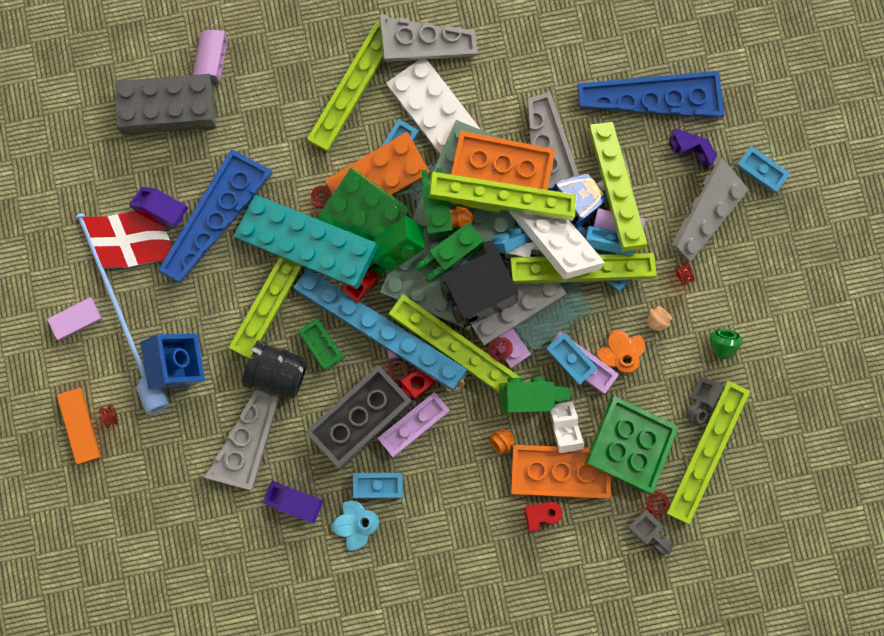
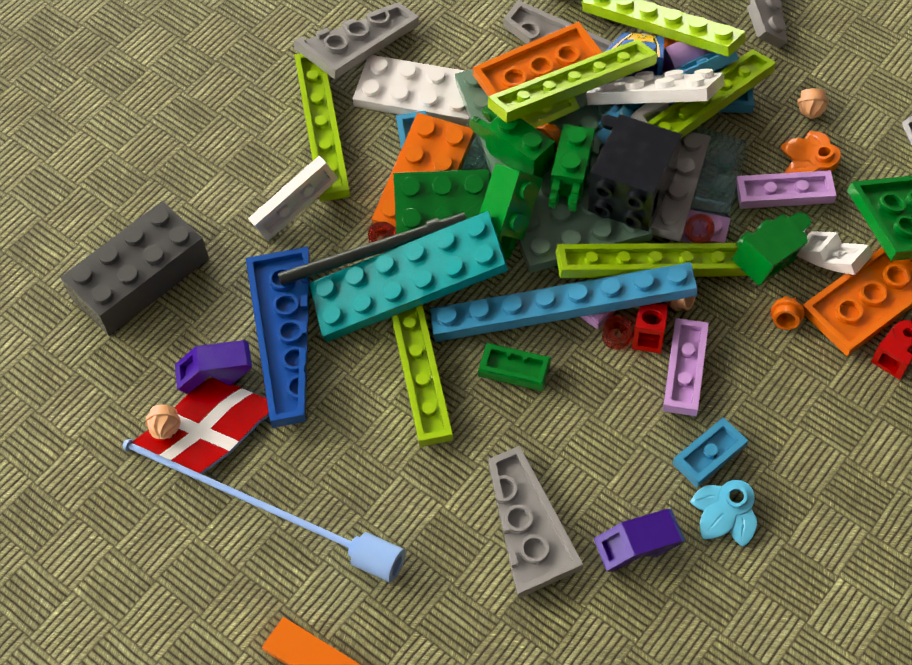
camera: 40 degrees left, 20 degrees down
lavender tile [47,297,103,341] -> none
clear red bush [99,403,119,428] -> none
blue brick [140,333,205,390] -> none
lavender brick [193,30,228,83] -> none
black piece [242,340,308,400] -> none
dark grey brick [305,365,413,471] -> none
red leg [341,268,380,303] -> none
dark azure plate [546,332,598,386] -> none
clear red bush [675,262,695,286] -> none
green cone [709,329,743,359] -> none
none -> light nougat plate [145,405,181,440]
none -> white plate [248,156,338,241]
none -> pearl dark grey bar [278,212,466,285]

